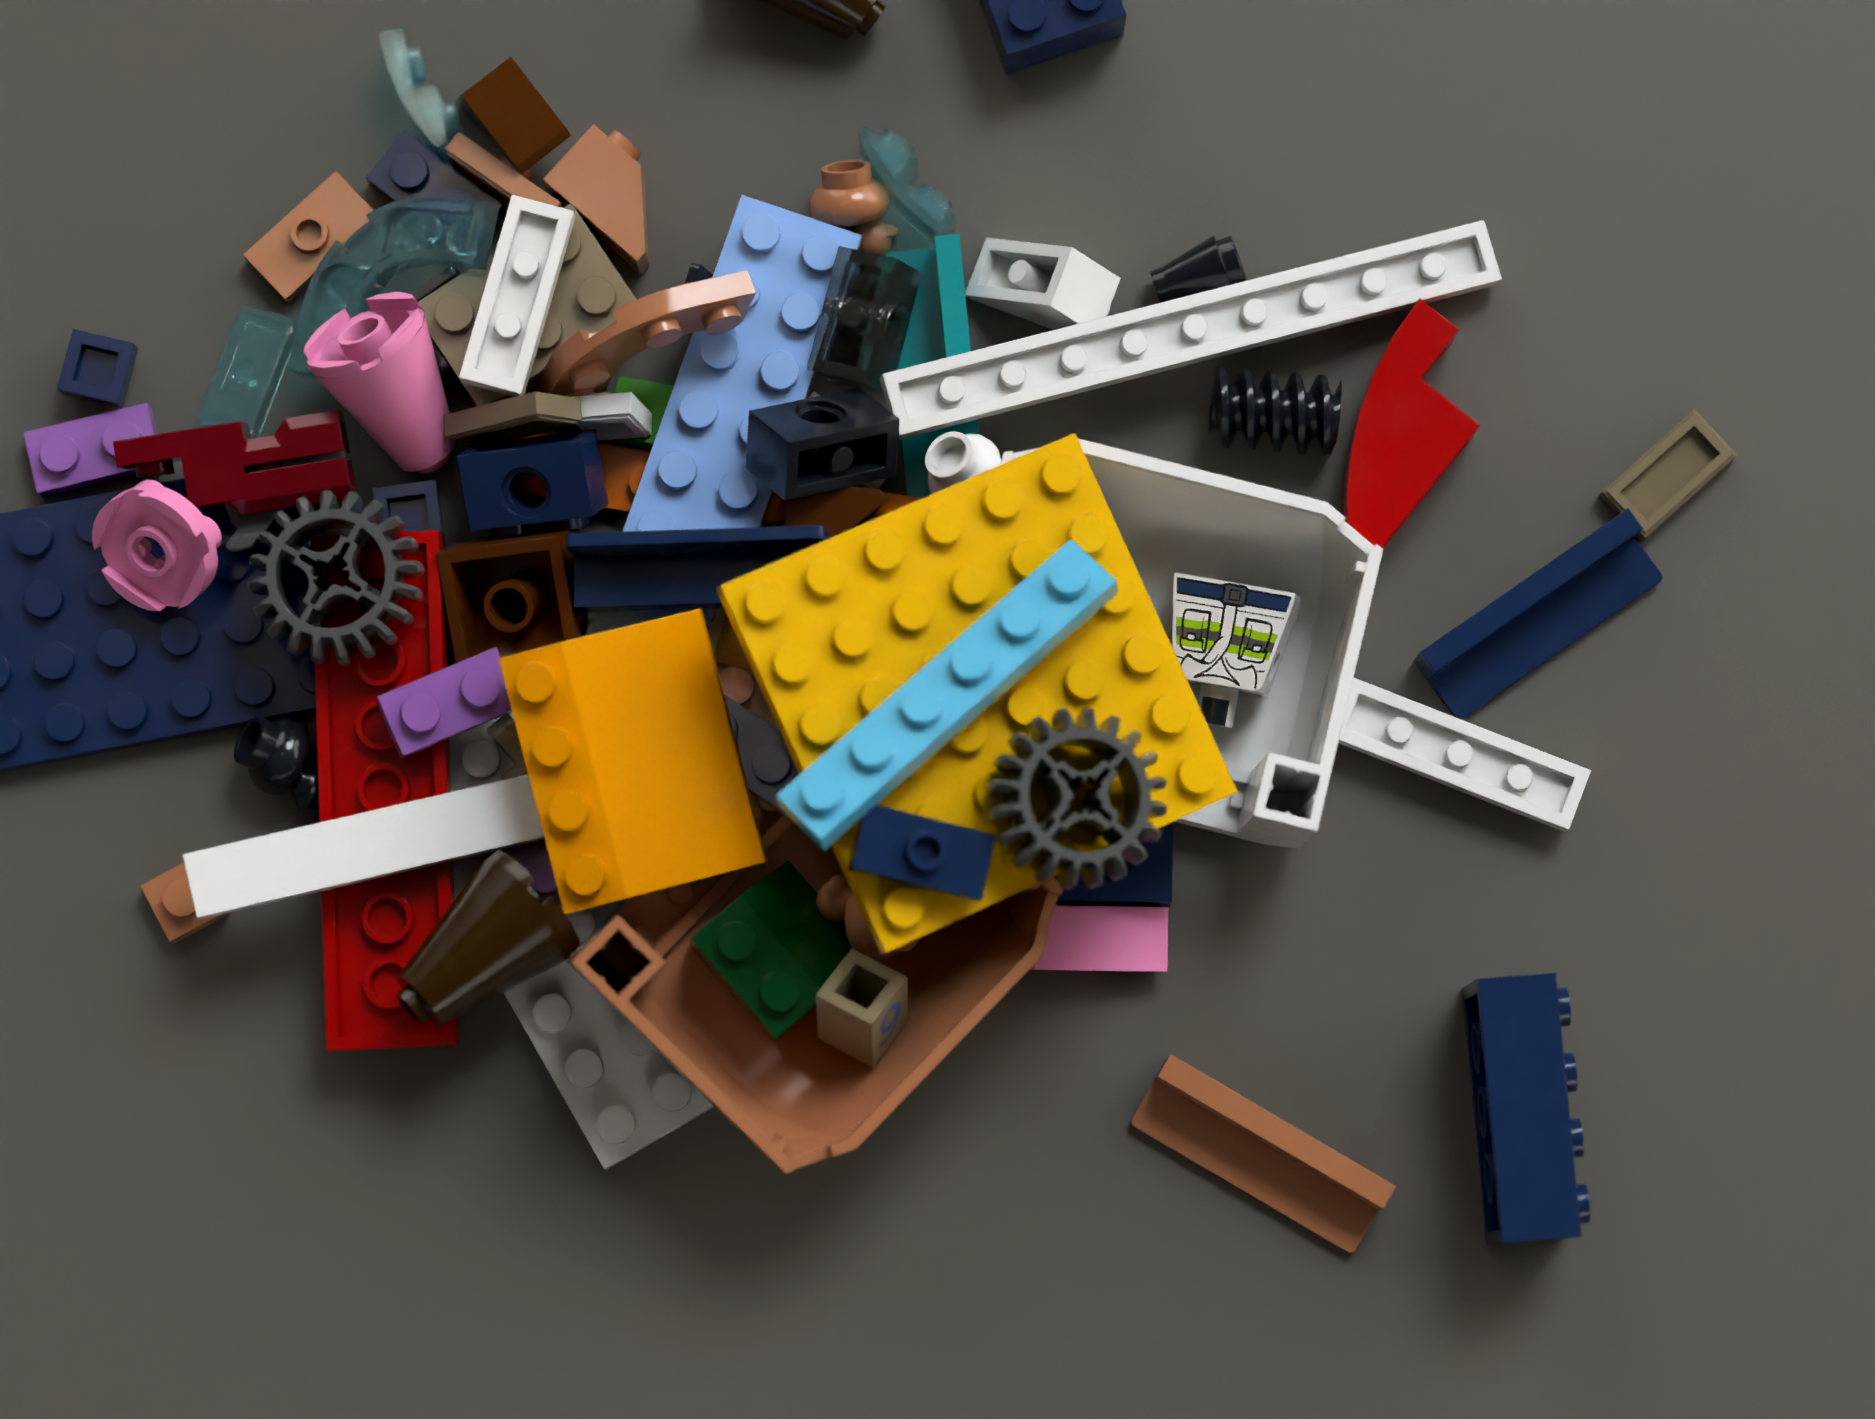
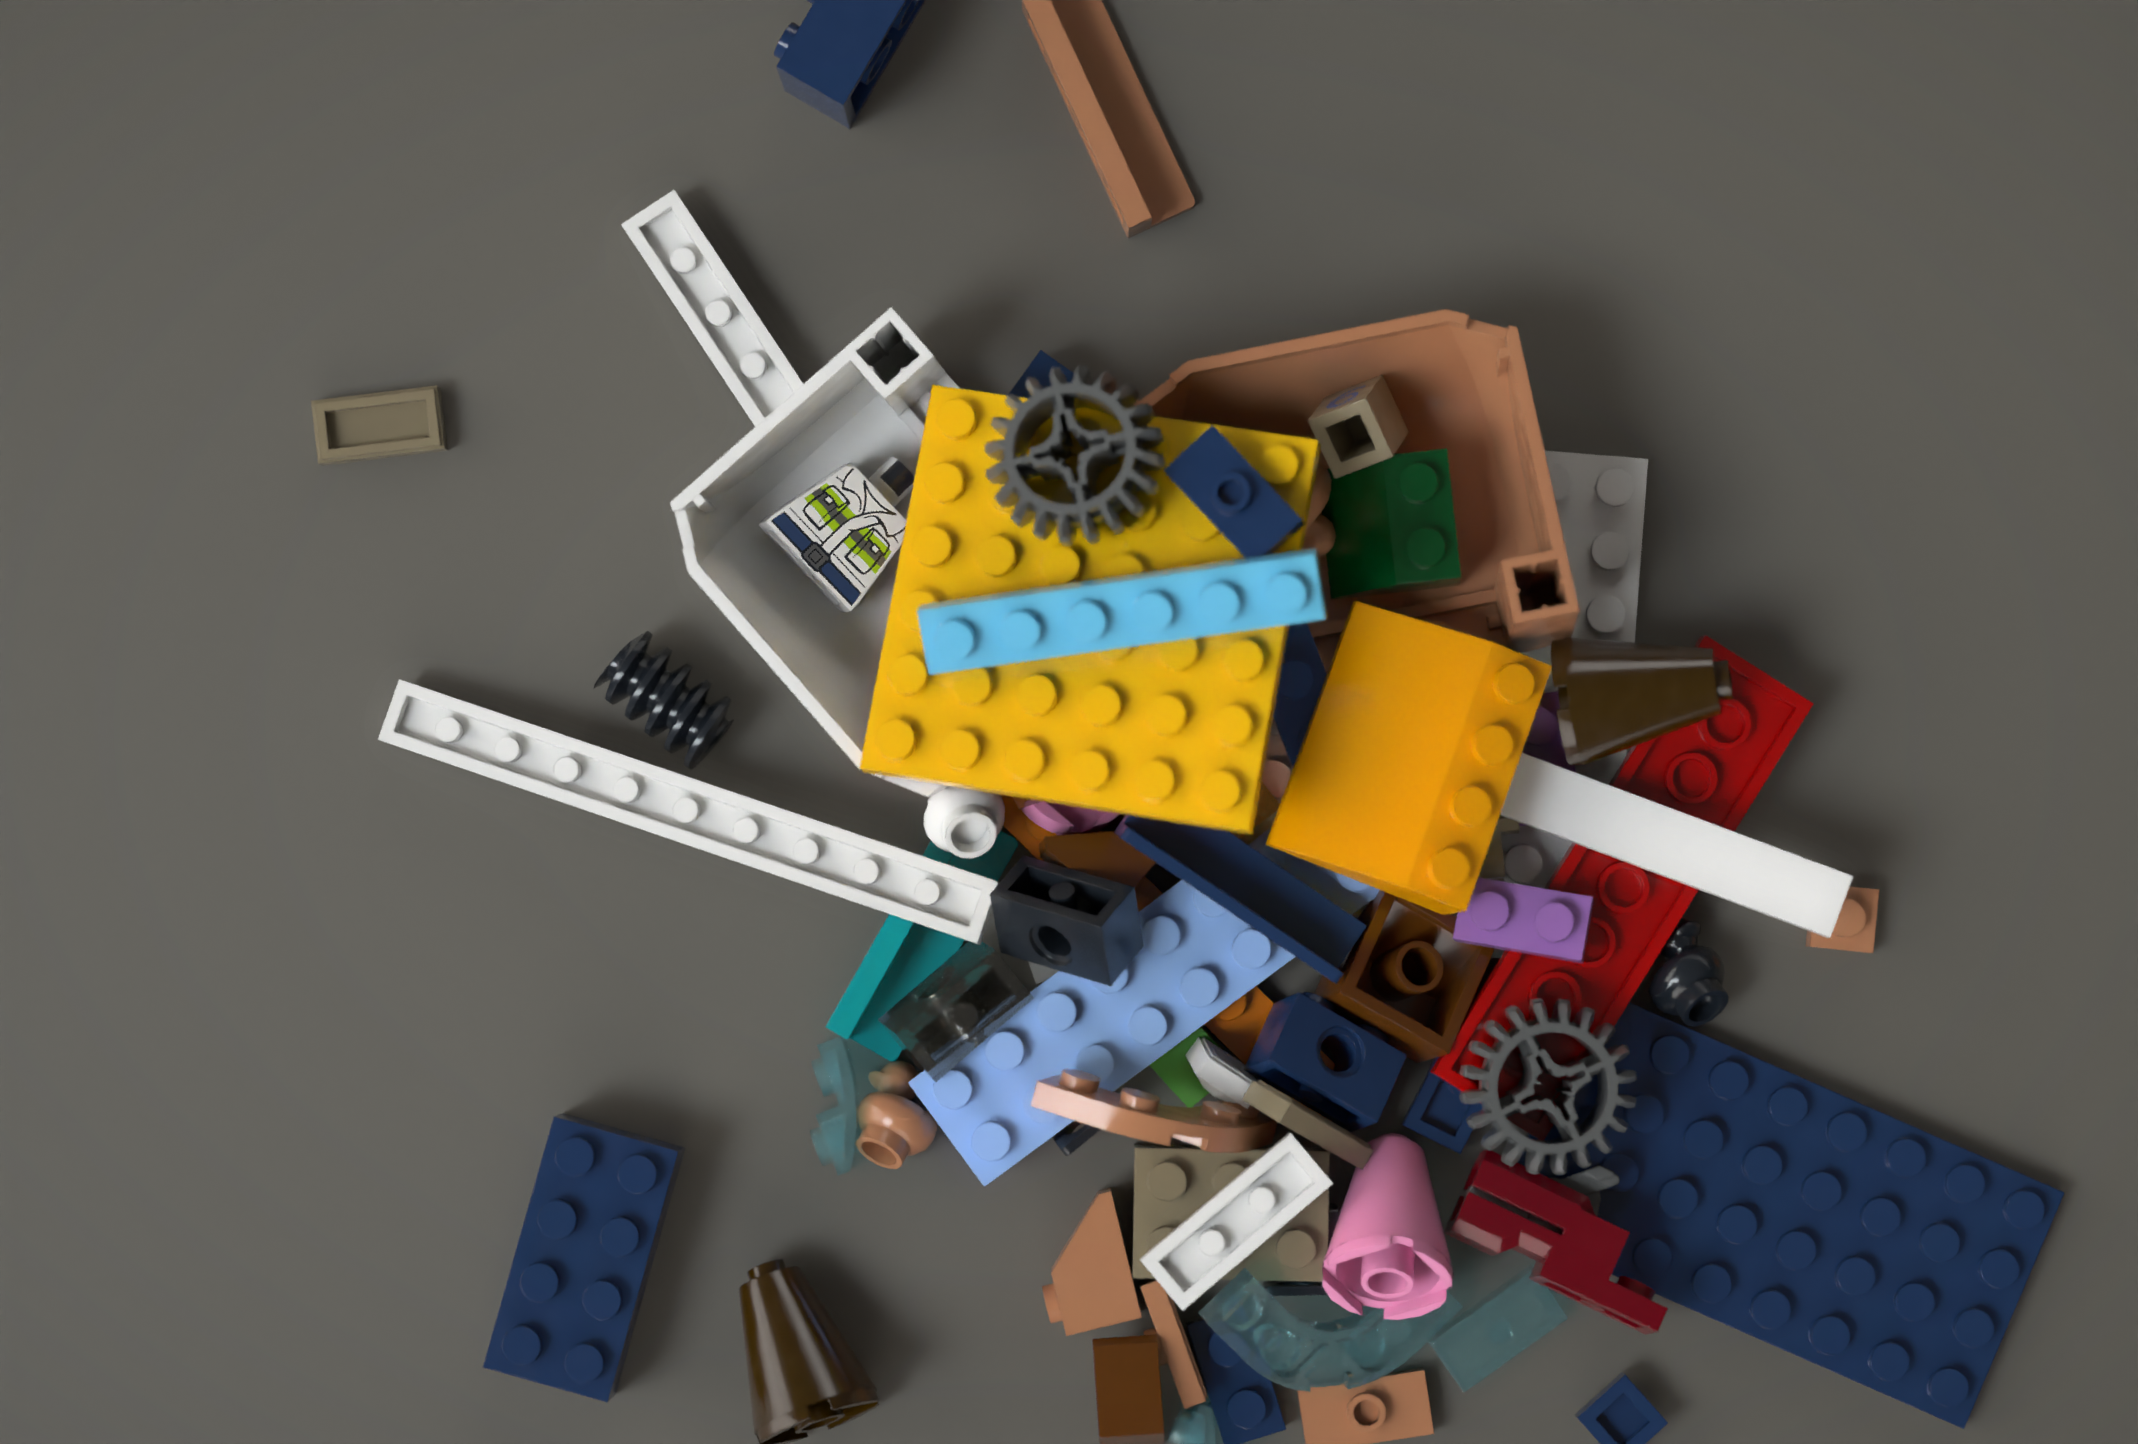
camera: 140 degrees left, 5 degrees up
medium lavender plate [23,403,157,497] -> none
bright pink plate [92,480,222,611] -> none
white slope [965,238,1121,330] -> none
bright pink slope [1030,905,1168,972] -> none
black cone [1150,235,1247,303] -> none
red slope [1341,298,1480,549] -> none
dark blue panel [1414,508,1662,720] -> none

